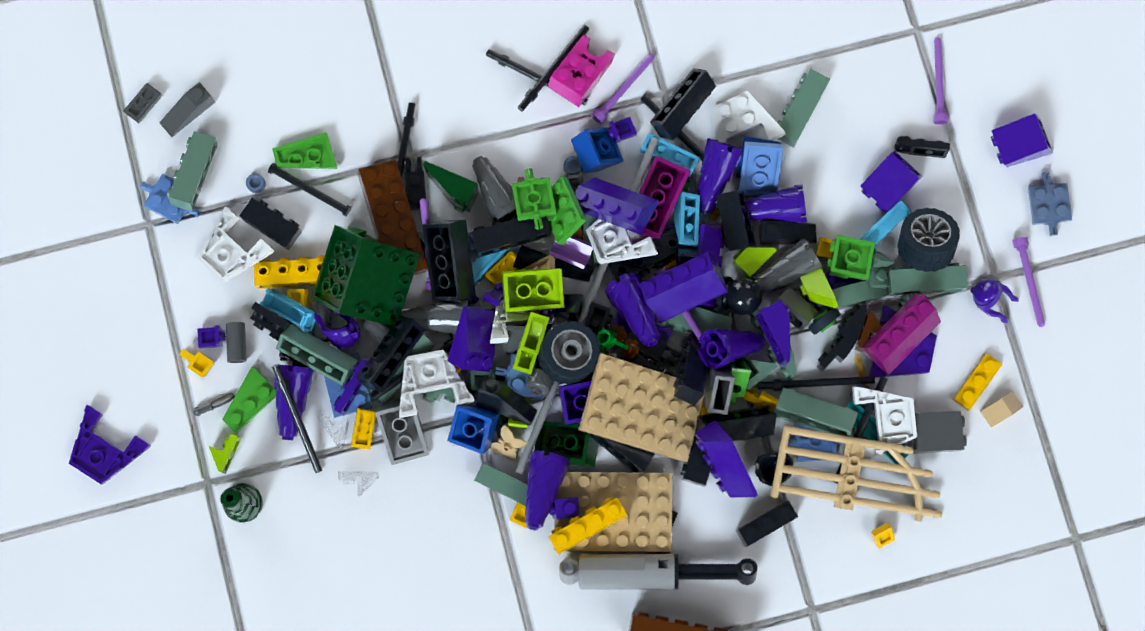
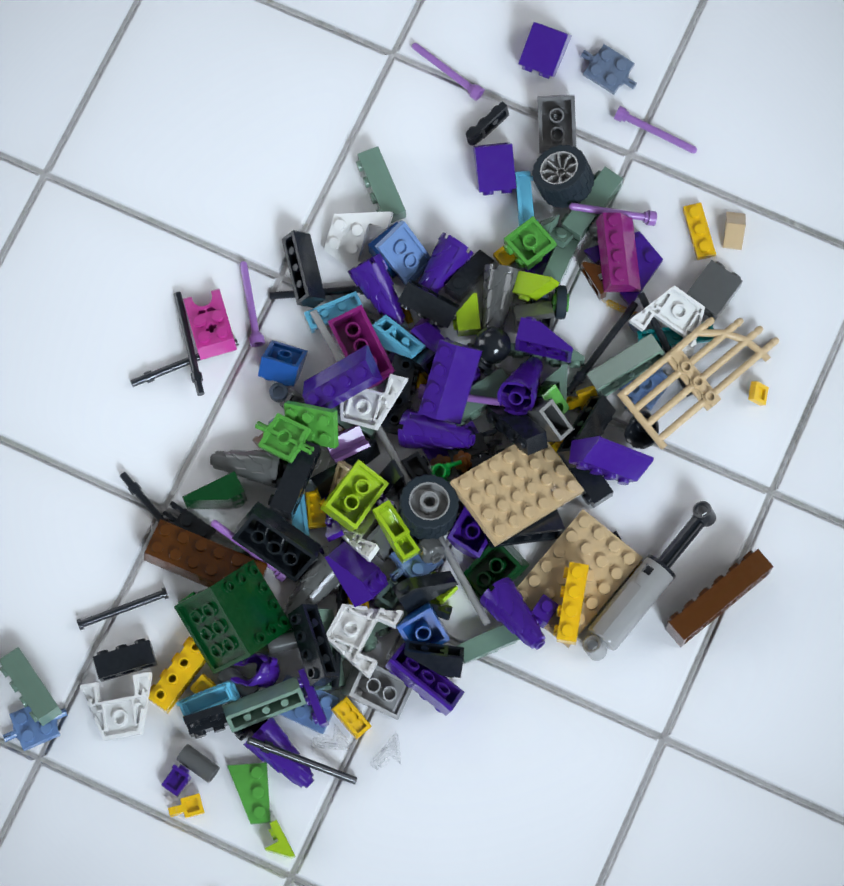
camera: 45 degrees left, 5 degrees down
dark grey piece [193,393,235,416] -> none
dark green cone [220,483,263,523] -> none
sand blue tile [246,173,266,193] -> none
bright green wing [272,132,338,169] -> none
tan piece [490,425,527,461] -> none
yellow plate [509,502,527,529] -> none
dark purple bracket [607,117,637,143] -> none
black brick [735,500,798,547] -> none
black slope [817,303,867,371] -> none
dark purple hair [970,278,1019,323] -> none
none -> dark purple slope [385,643,465,716]
none -> black slope [404,640,464,678]
none -> flat silver slope [537,95,576,154]
none -> medium lavender piece [569,203,657,226]

